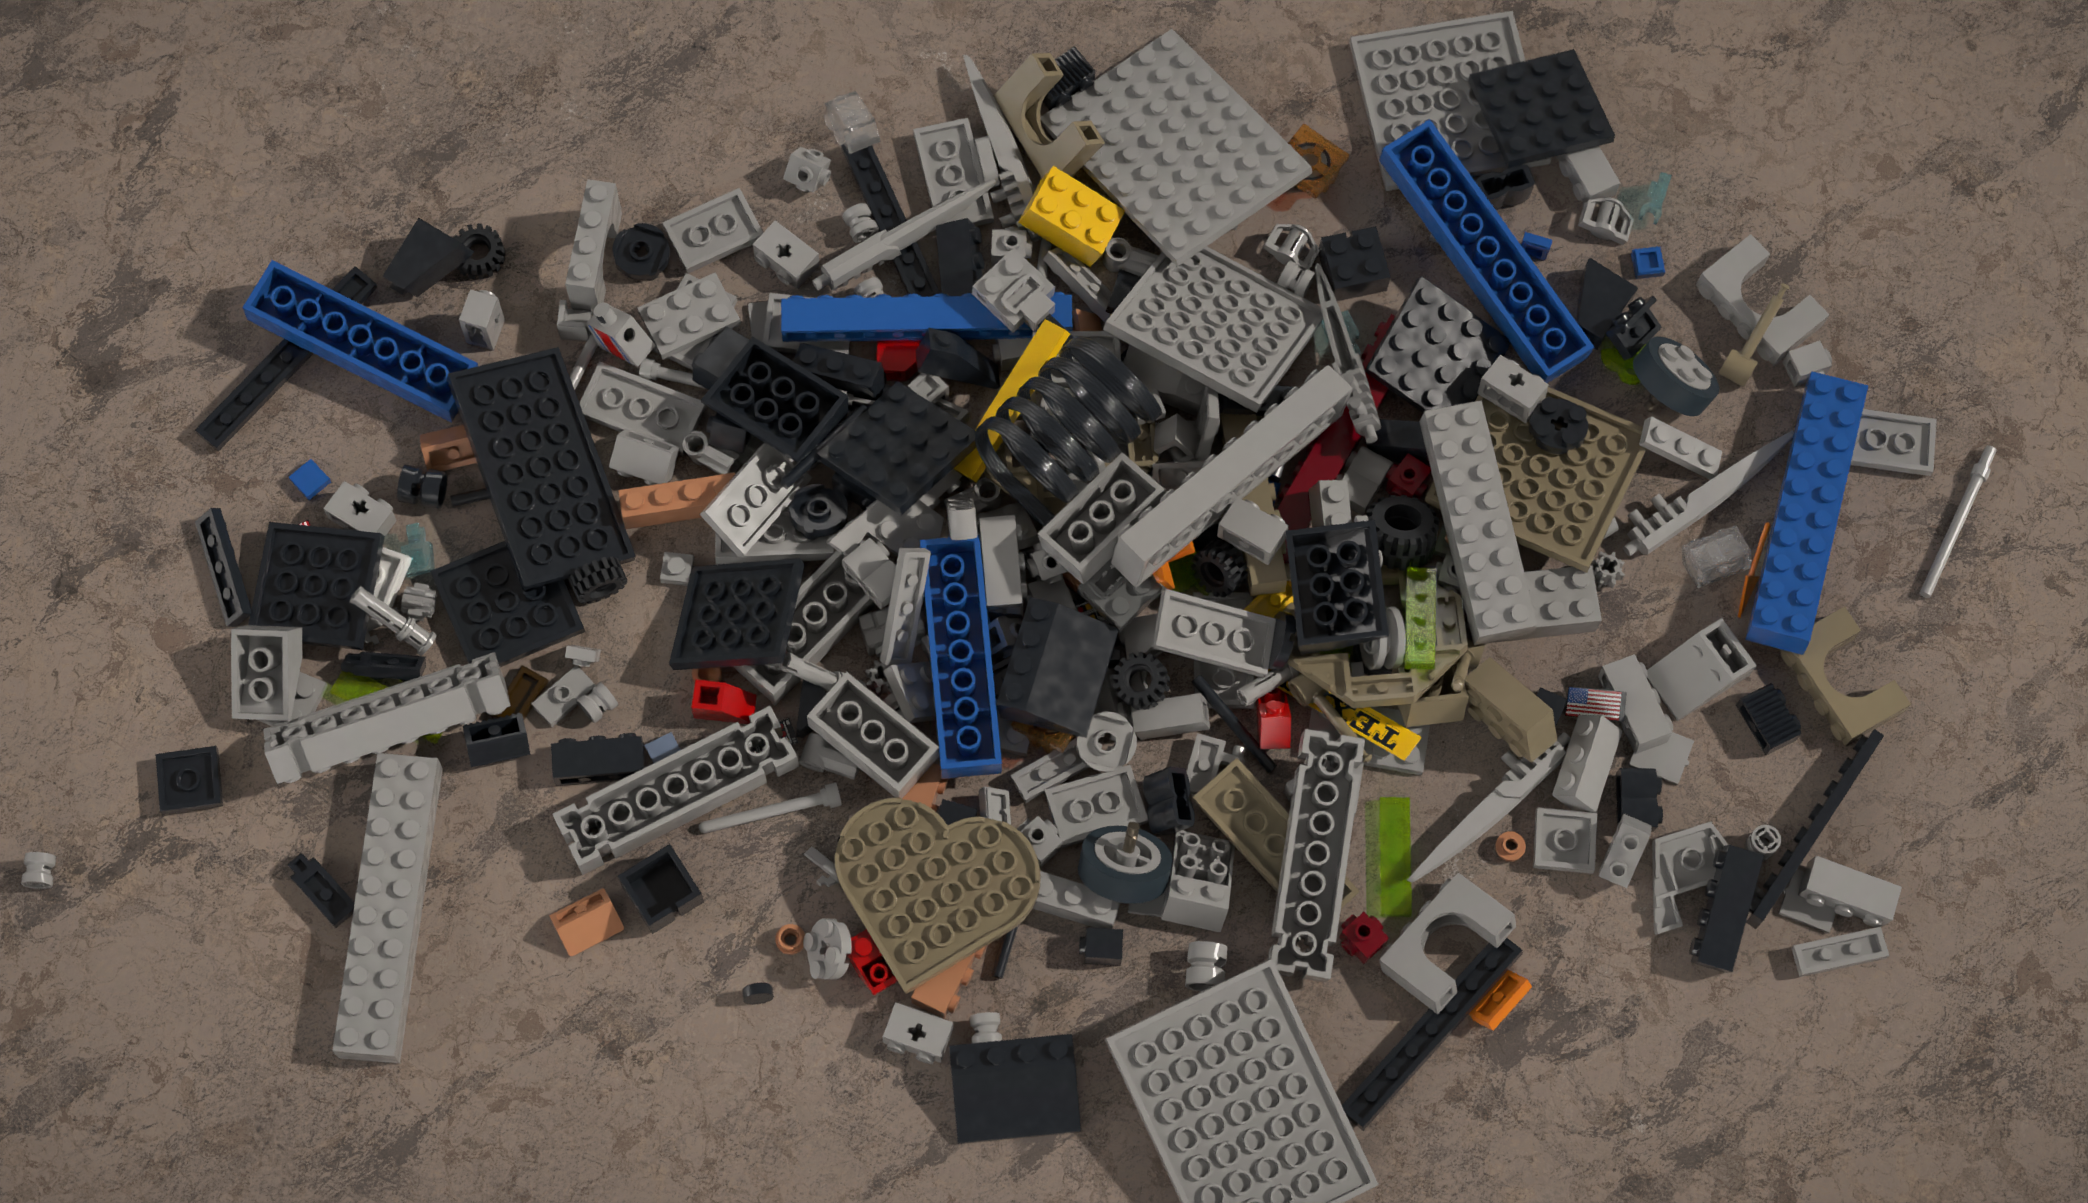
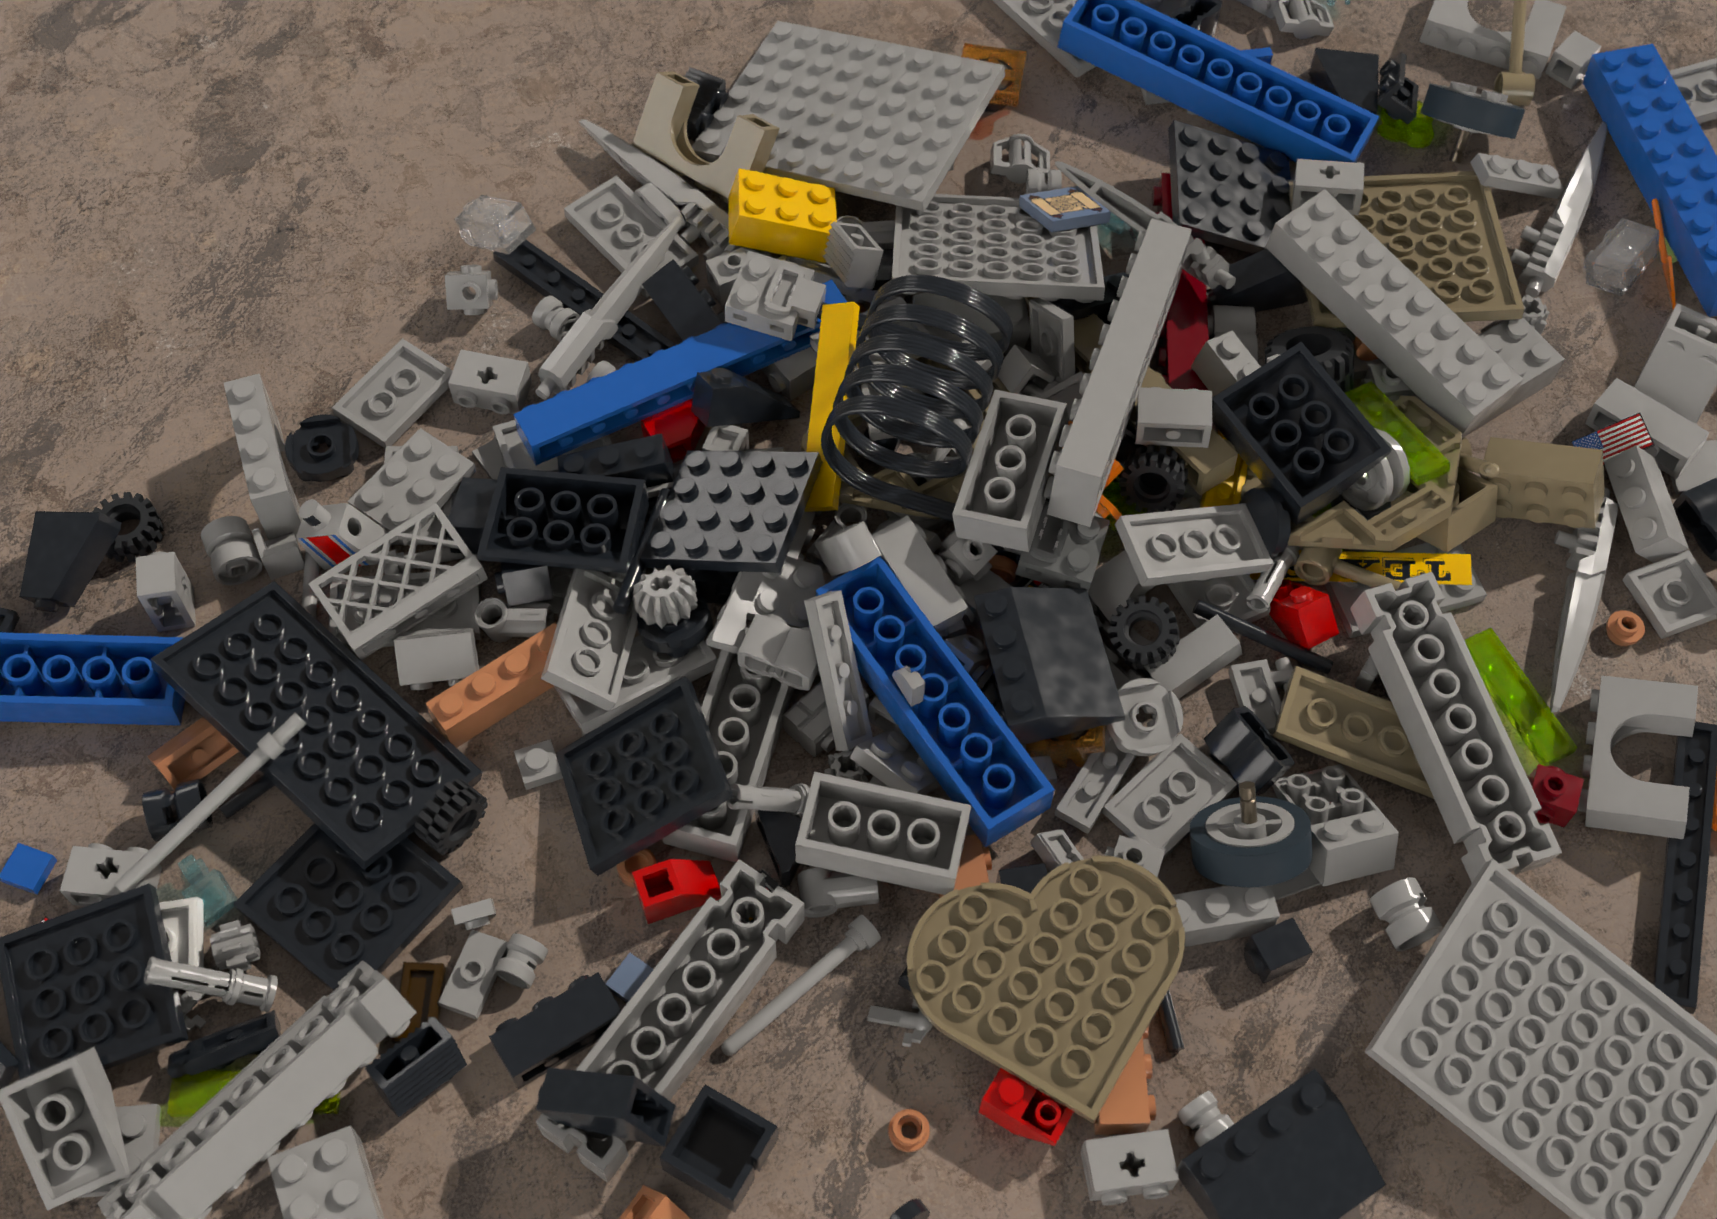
camera: 25 degrees left, 10 degrees down
light grey plate [803,918,852,980] -> none
black piece [1318,226,1391,301] -> none
dark red brick [1385,453,1431,500] -> none
black plate [1529,397,1588,454] -> none
blue tile [1631,246,1665,279] -> none
none -> light grey bar [114,713,306,893]
none -> light grey wheel [201,516,263,585]
none -> light grey fence [308,502,488,661]
none -> black slope [536,1068,676,1147]
none -> light grey gear [633,565,697,629]
none -> light grey brick [823,222,883,292]
none -> light grey tile [892,666,925,707]
none -> sand blue tile [1019,186,1111,233]

